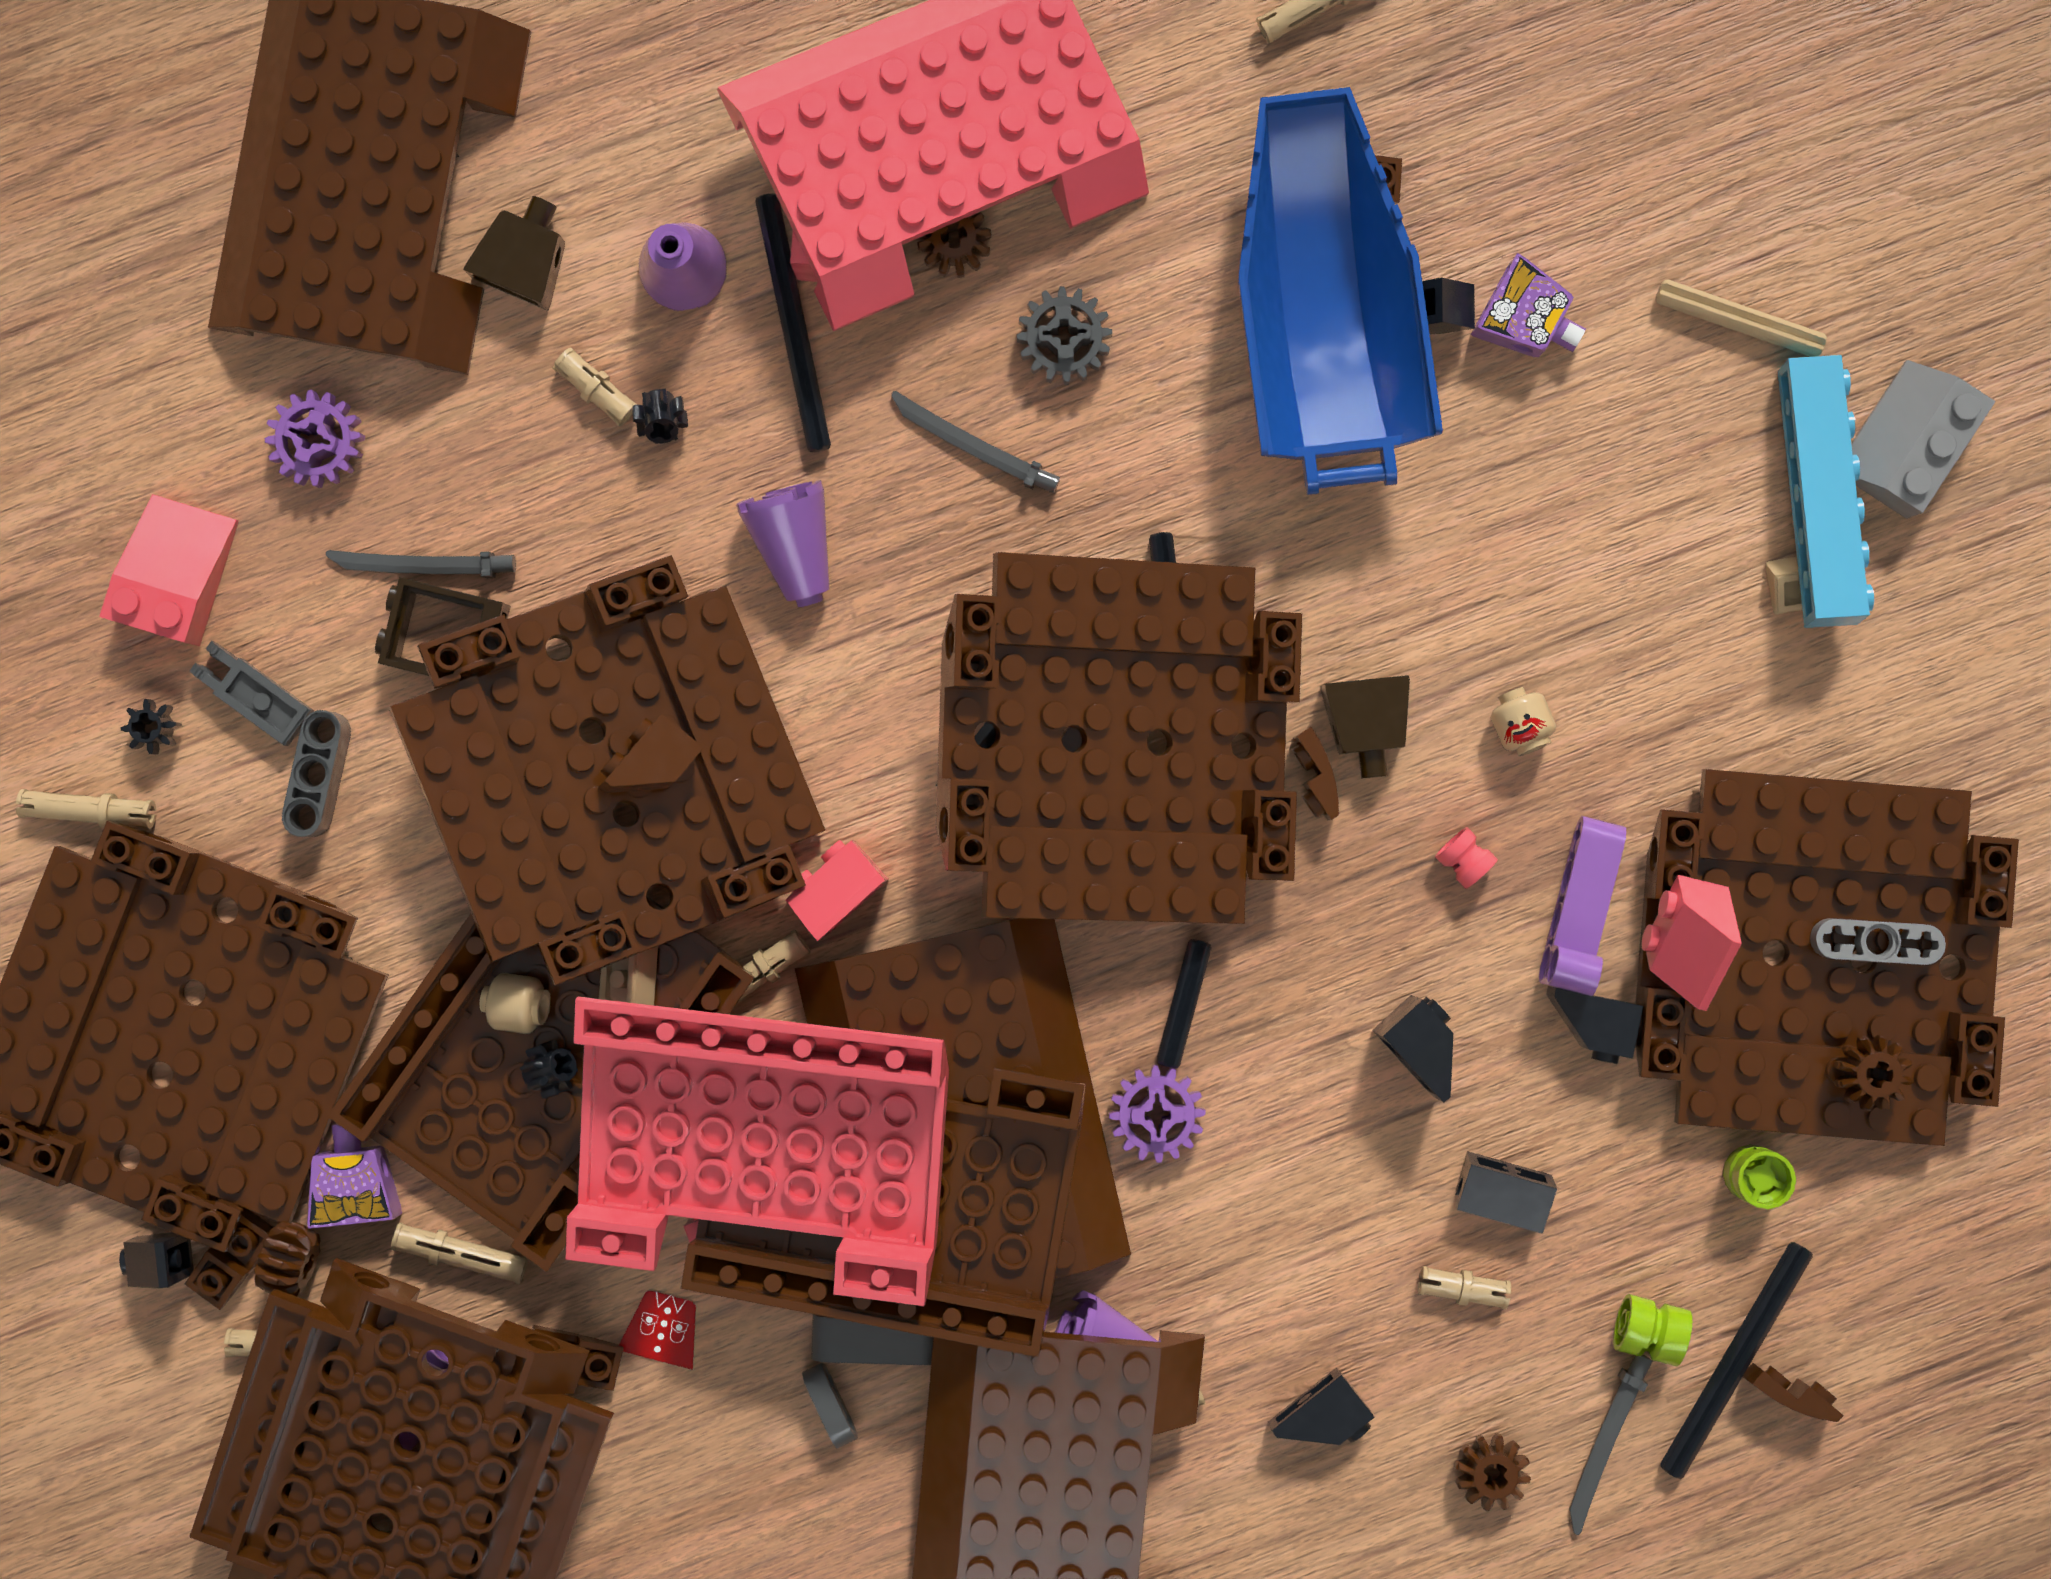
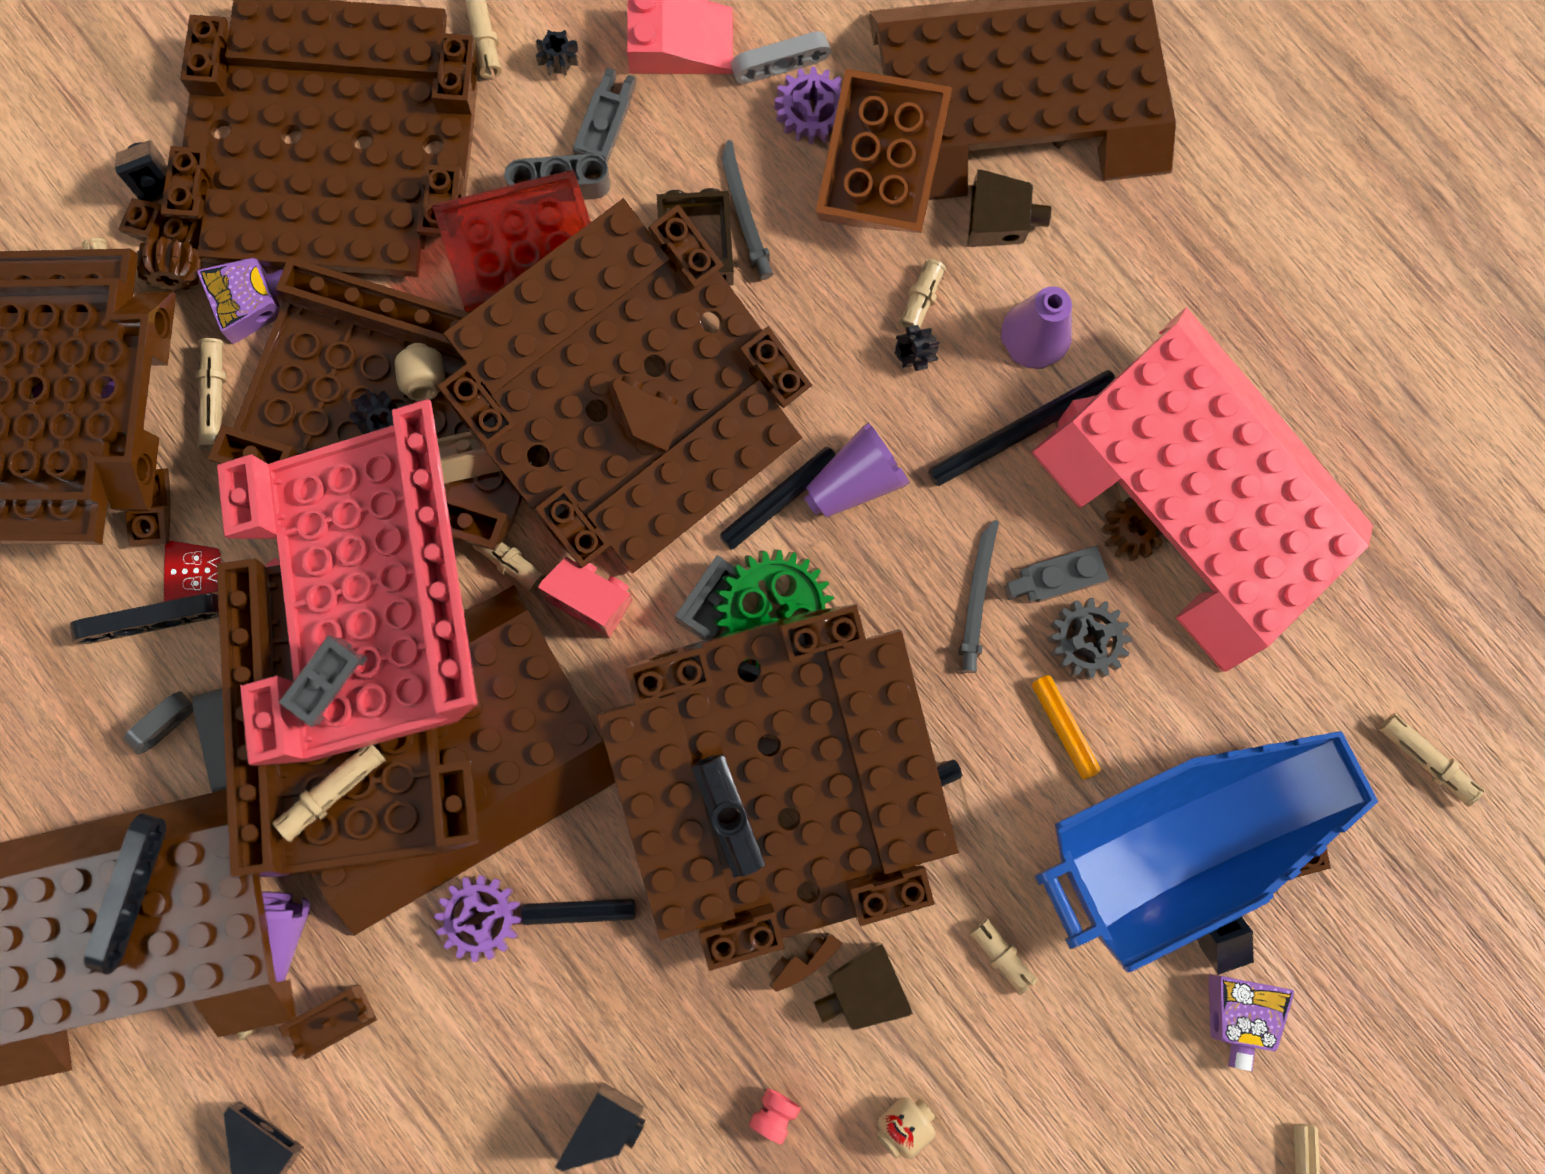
camera: 60 degrees right, 10 degrees down
none -> black beam [70,594,219,644]
none -> black beam [84,813,166,975]
none -> tan pin [272,745,386,842]
none -> reddish brown hinge [278,985,378,1060]
none -> dark grey hinge [279,635,368,727]
none -> clear red slope [432,169,591,312]
none -> dark grey hinge [675,555,736,641]
none -> black piece [691,753,765,878]
none -> green gear [713,549,834,667]
none -> black axle [720,446,836,550]
none -> light grey beam [730,31,831,84]
none -> dark orange slope [815,69,952,233]
none -> tan pin [969,918,1038,995]
none -> dark grey hinge [1003,546,1109,603]
none -> light orange axle [1032,675,1101,780]

